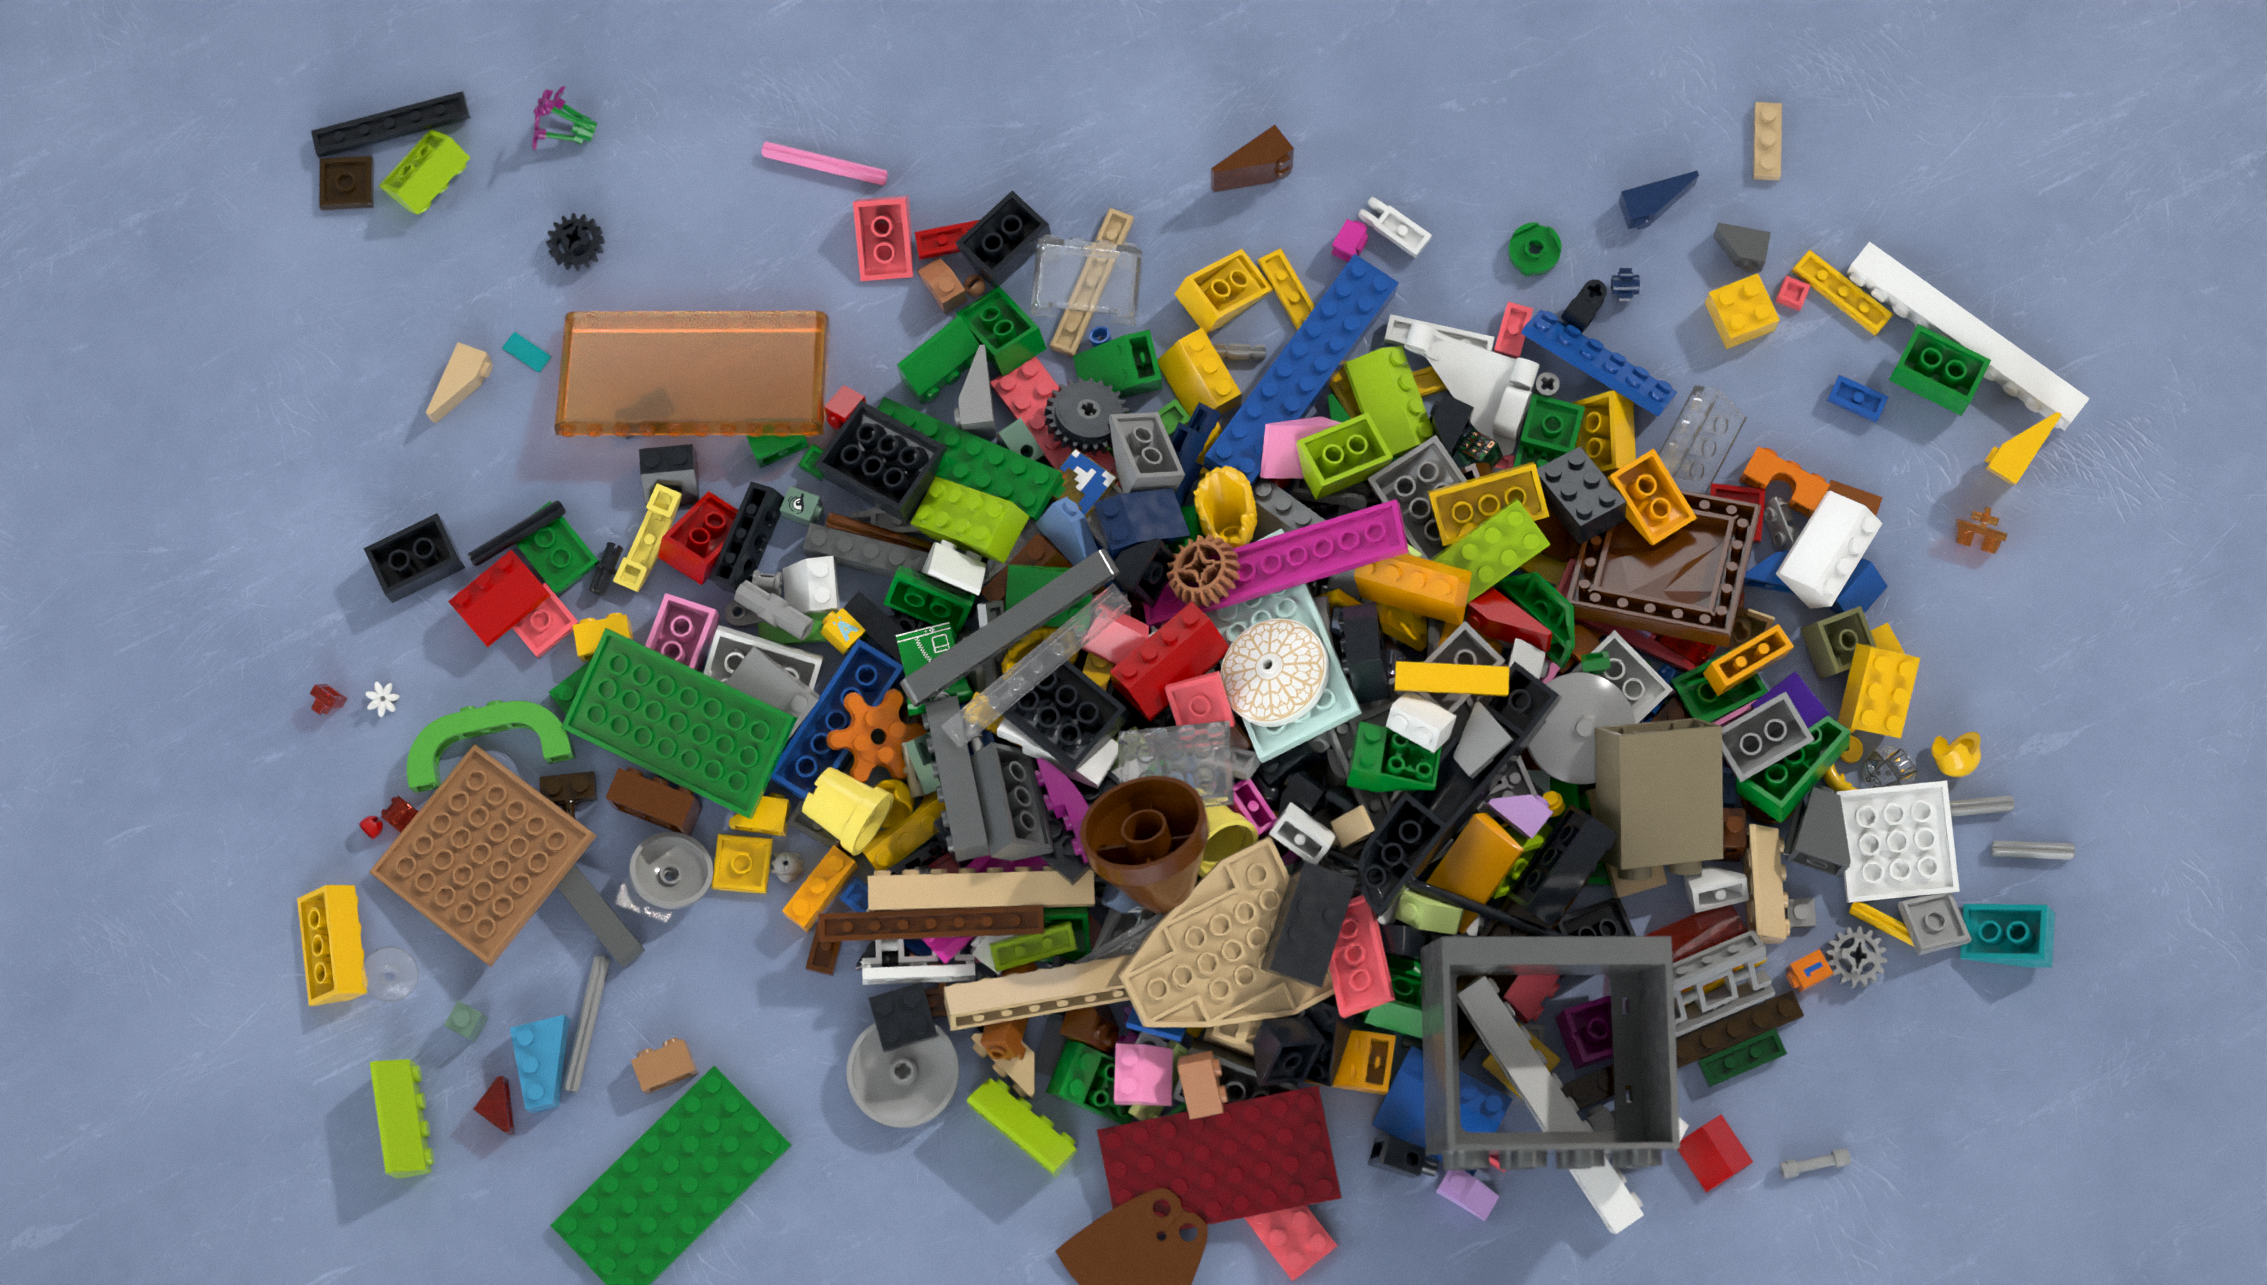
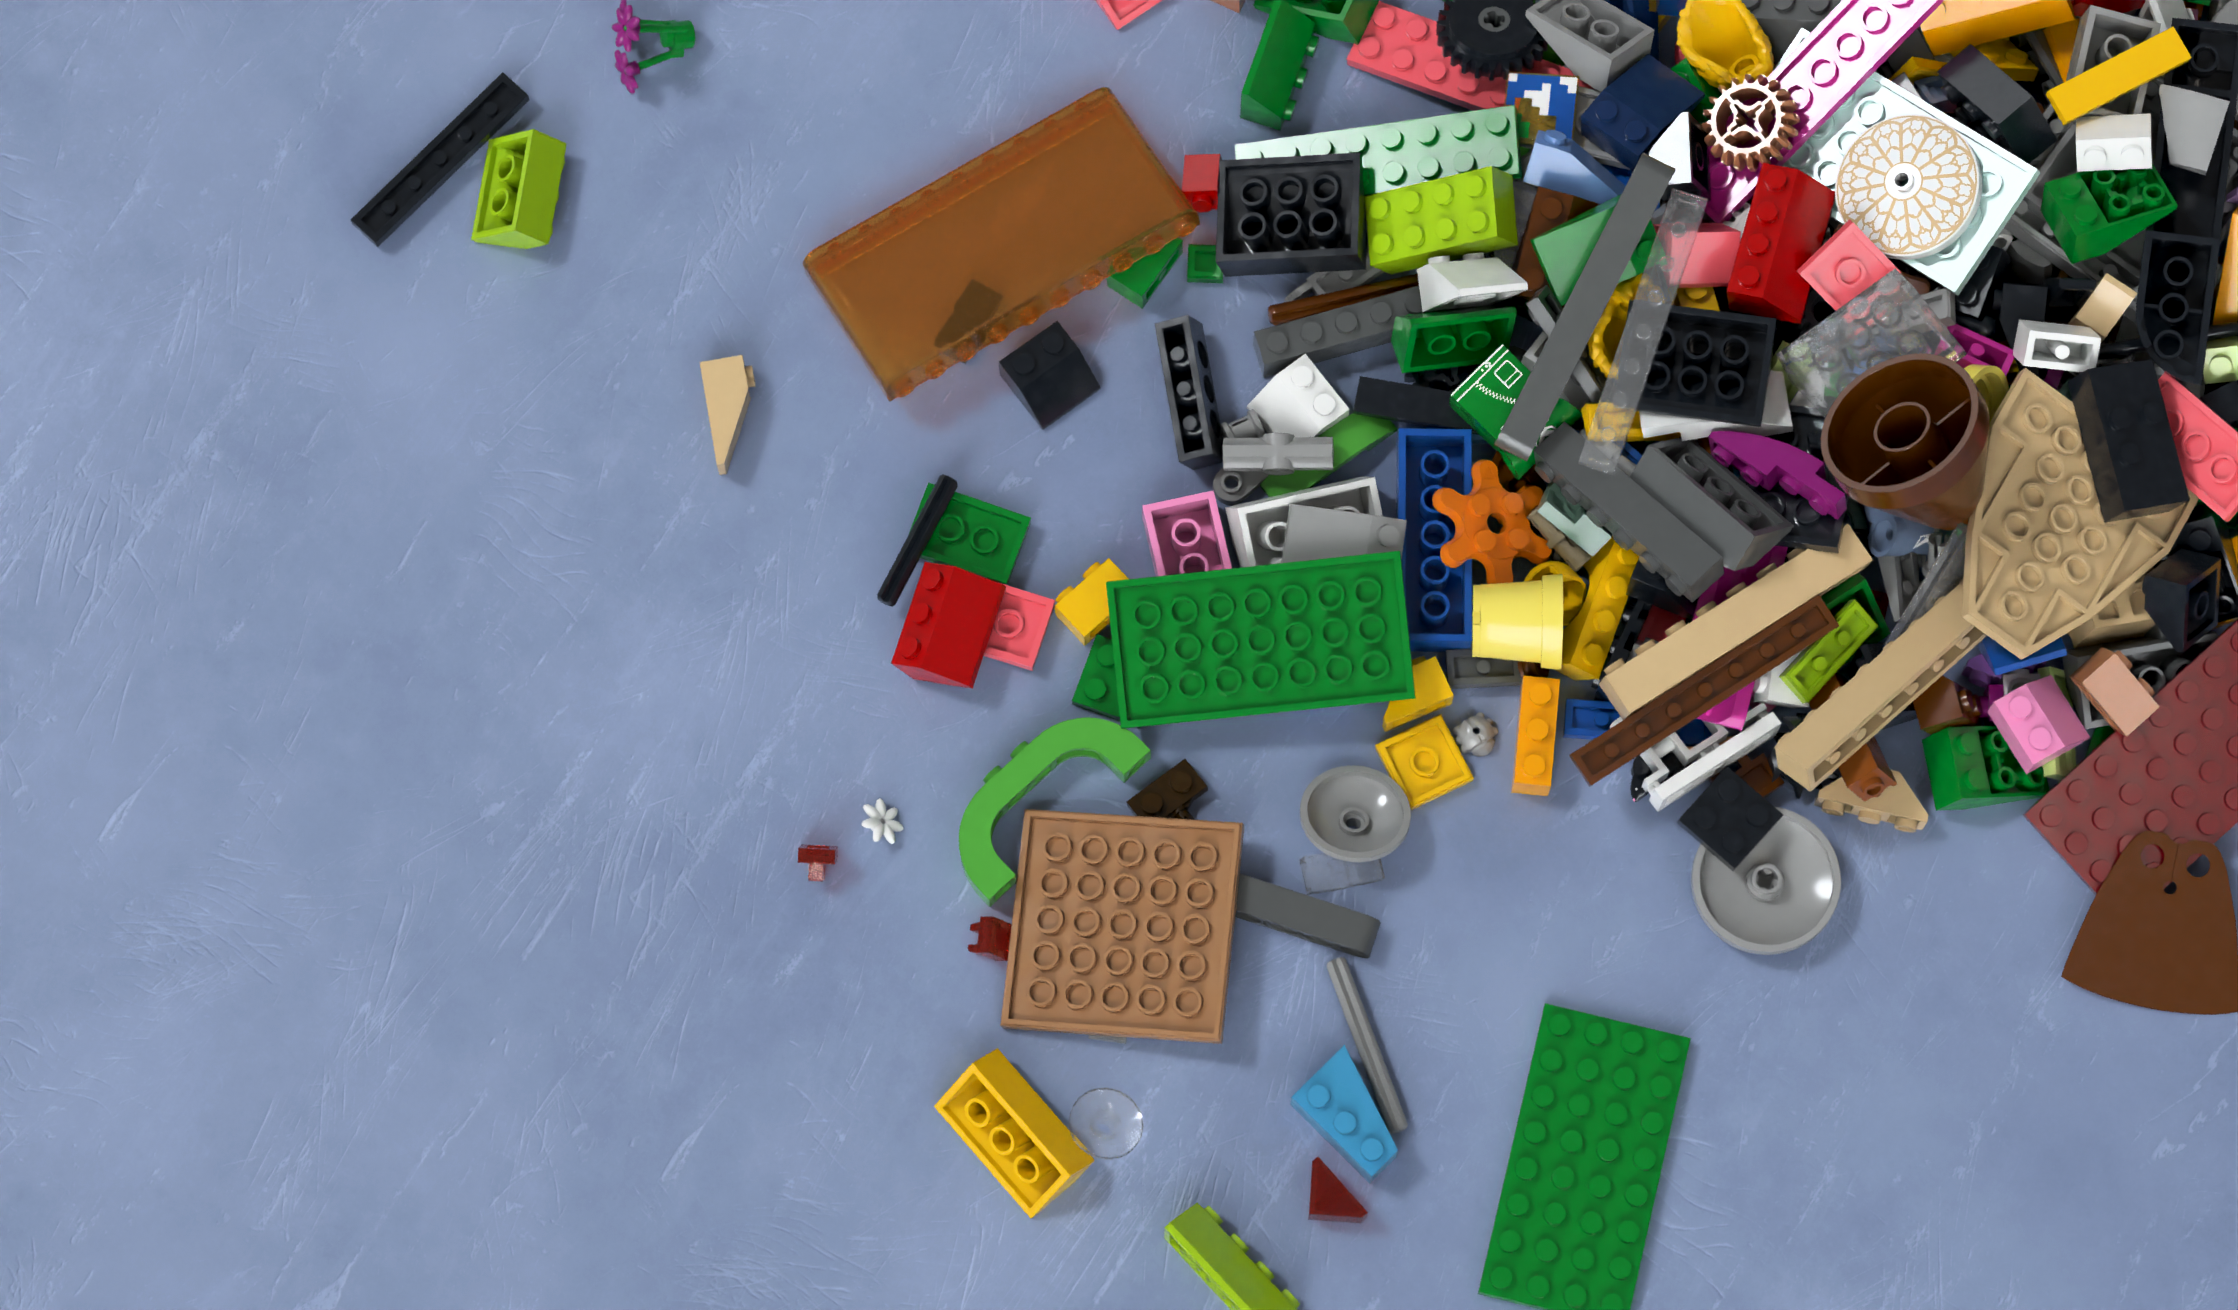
camera: 35 degrees left, 0 degrees up
dark brown tile [319,156,374,210] -> none
red hinge [359,816,383,840] -> none
black brick [363,513,466,603] -> none
sand green brick [444,1001,488,1042] -> none
teal sticker [502,332,551,372] -> none
black gear [546,213,605,271] -> none
black axle [589,542,623,596] -> none
reddish brown brick [605,767,702,836] -> none
light yellow slope [613,484,682,592] -> none
medium nougat brick [631,1037,699,1094] -> none
red slope [658,491,738,586] -> none
sand green brick [780,486,824,527] -> none
reddish brown plate [805,920,843,976] -> none
yellow brick [820,608,866,656] -> none
light grey slope [954,345,996,439] -> none
lime slope [966,1078,1078,1178] -> none
sand green torso [997,418,1045,463] -> none
clear smoke tile [1035,1017,1071,1077] -> none

